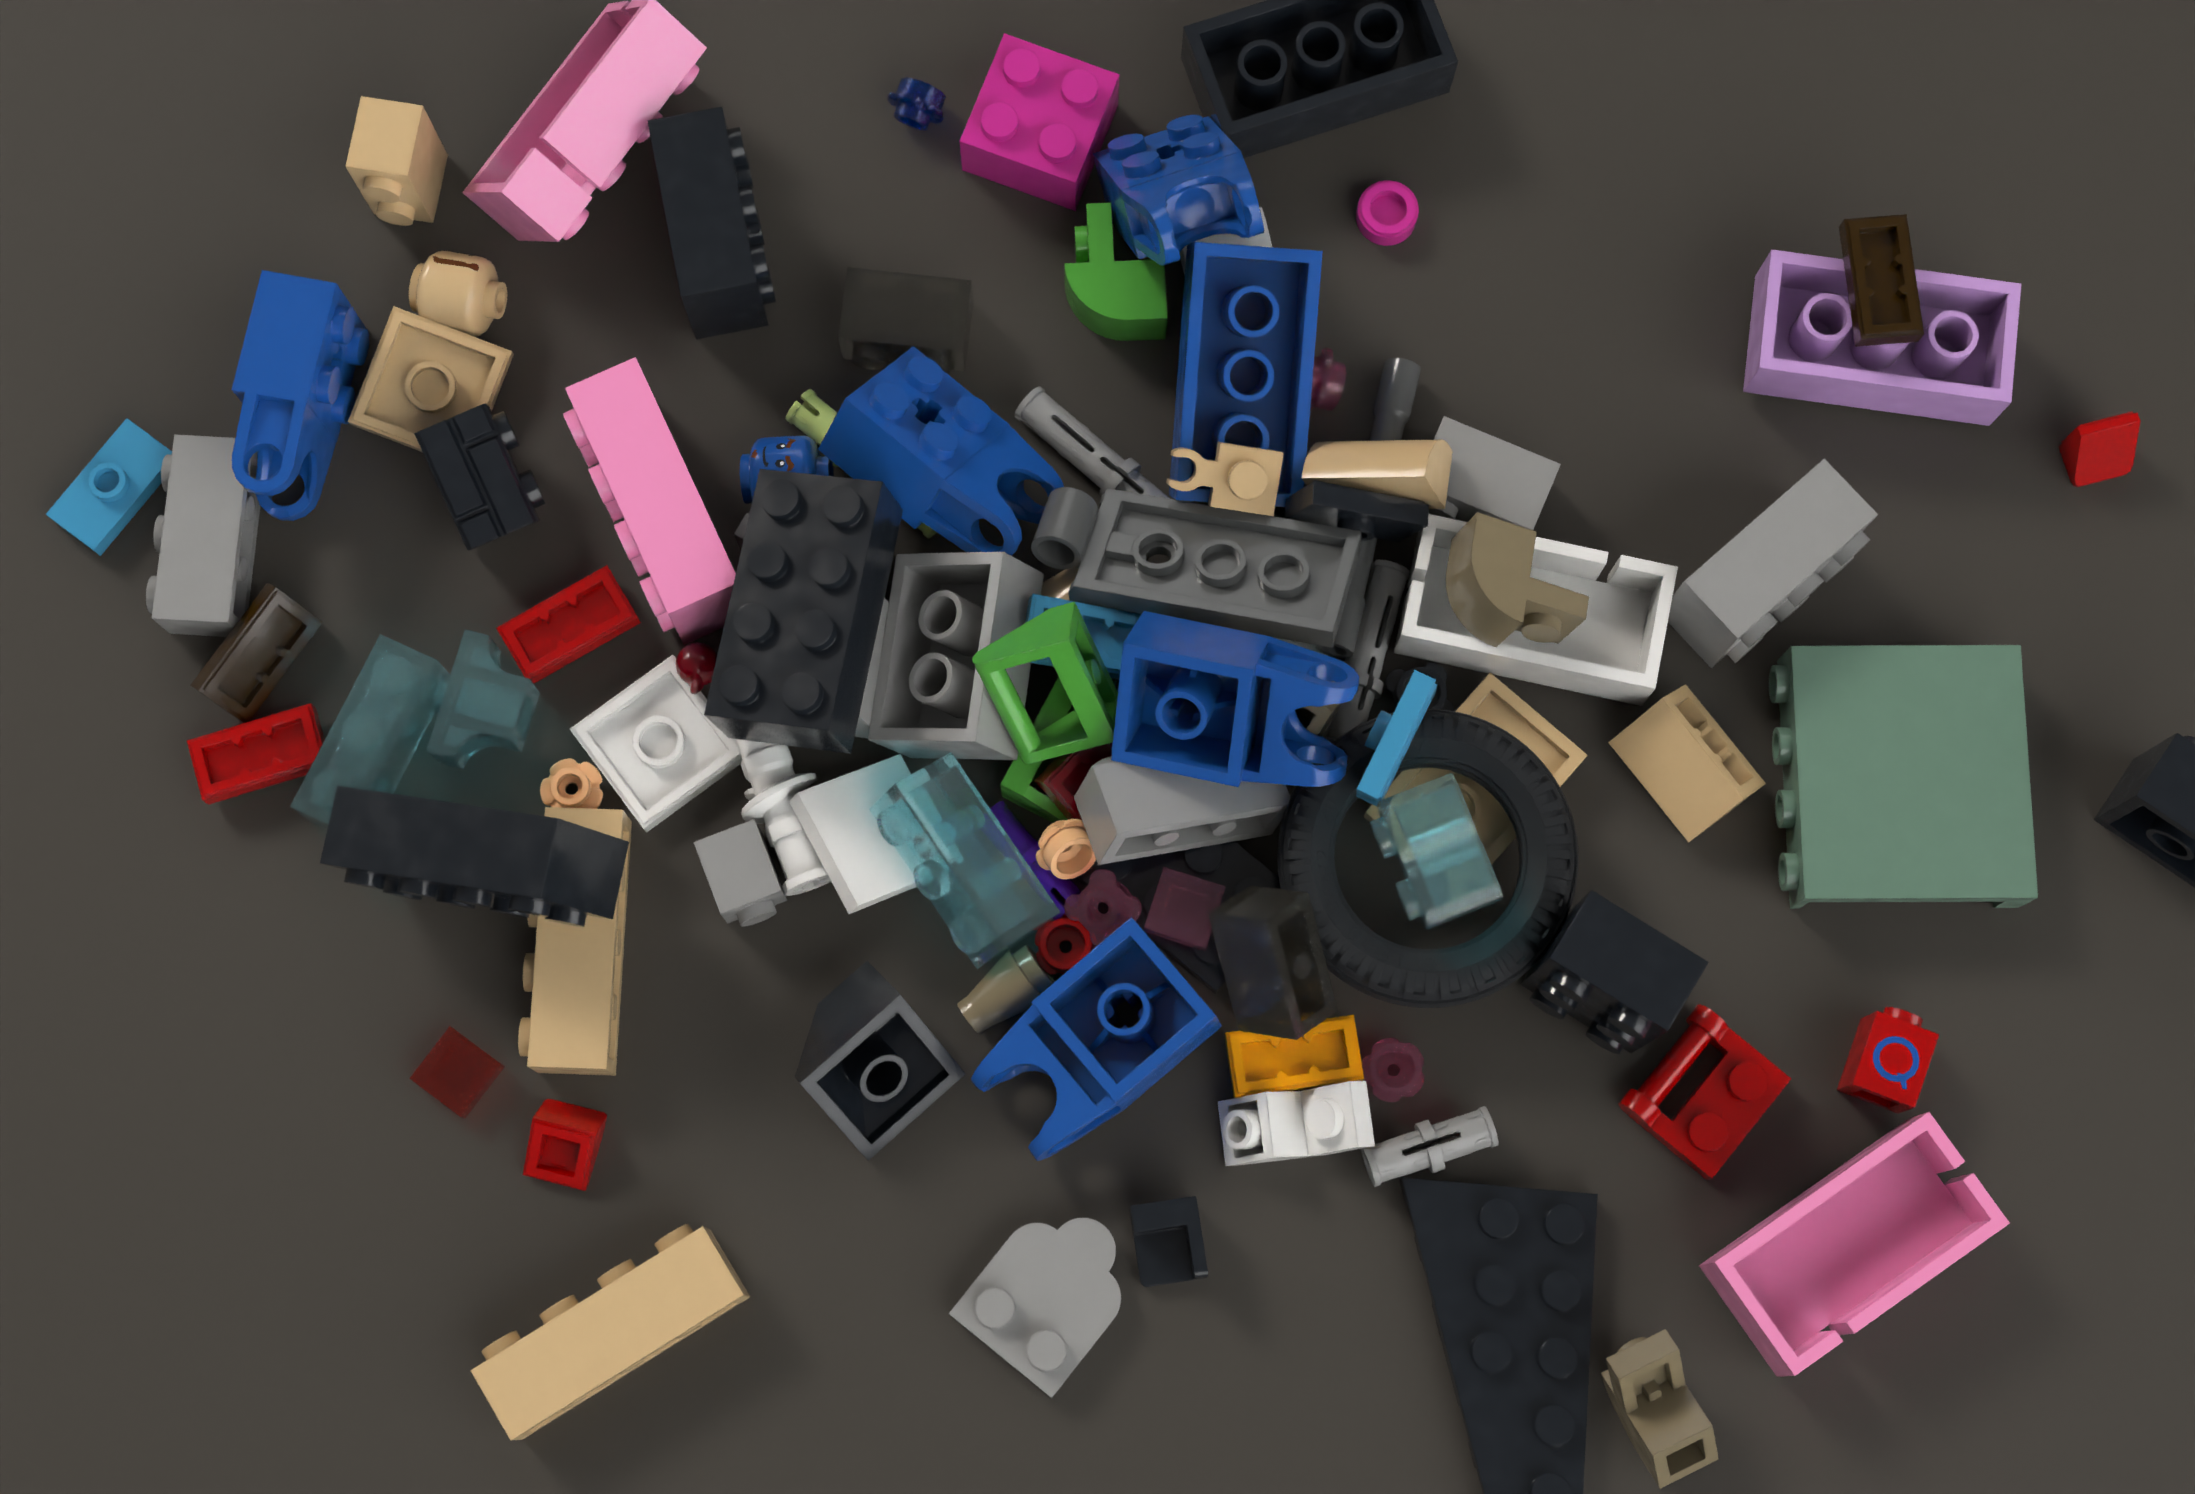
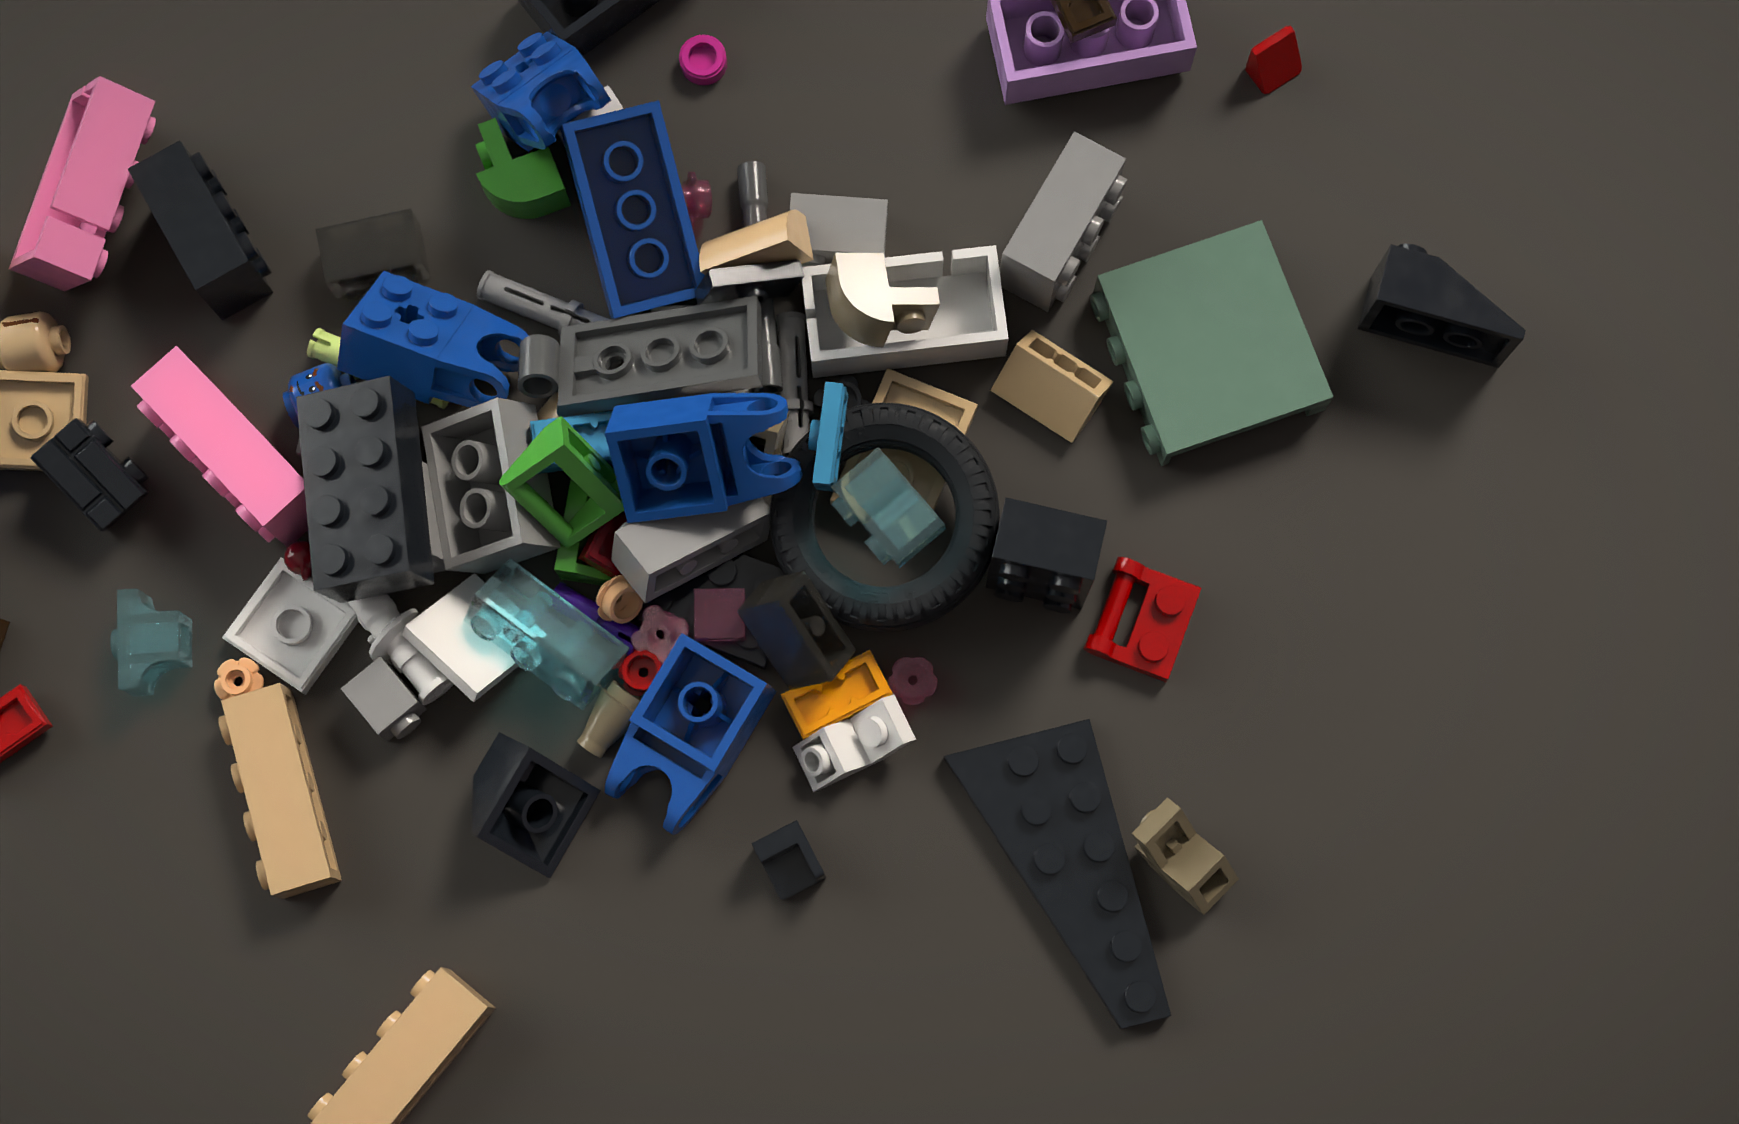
camera: 15 degrees left, 0 degrees up
clear light blue brick [290,634,453,829] -> none
black brick [320,785,629,927] -> none
clear red tile [409,1026,505,1119] -> none
red plate [496,565,641,686] -> none
red slope [523,1099,607,1191] -> none
clear blue plate [887,77,946,130] -> none
light grey plate [949,1218,1121,1398] -> none
dark pink brick [959,33,1120,211] -> none
tan plate [1166,442,1284,516] -> none
light grey pin [1361,1106,1499,1187] -> none
bright pink piece [1699,1112,2010,1377] -> none
red brick [1837,1007,1940,1114] -> none

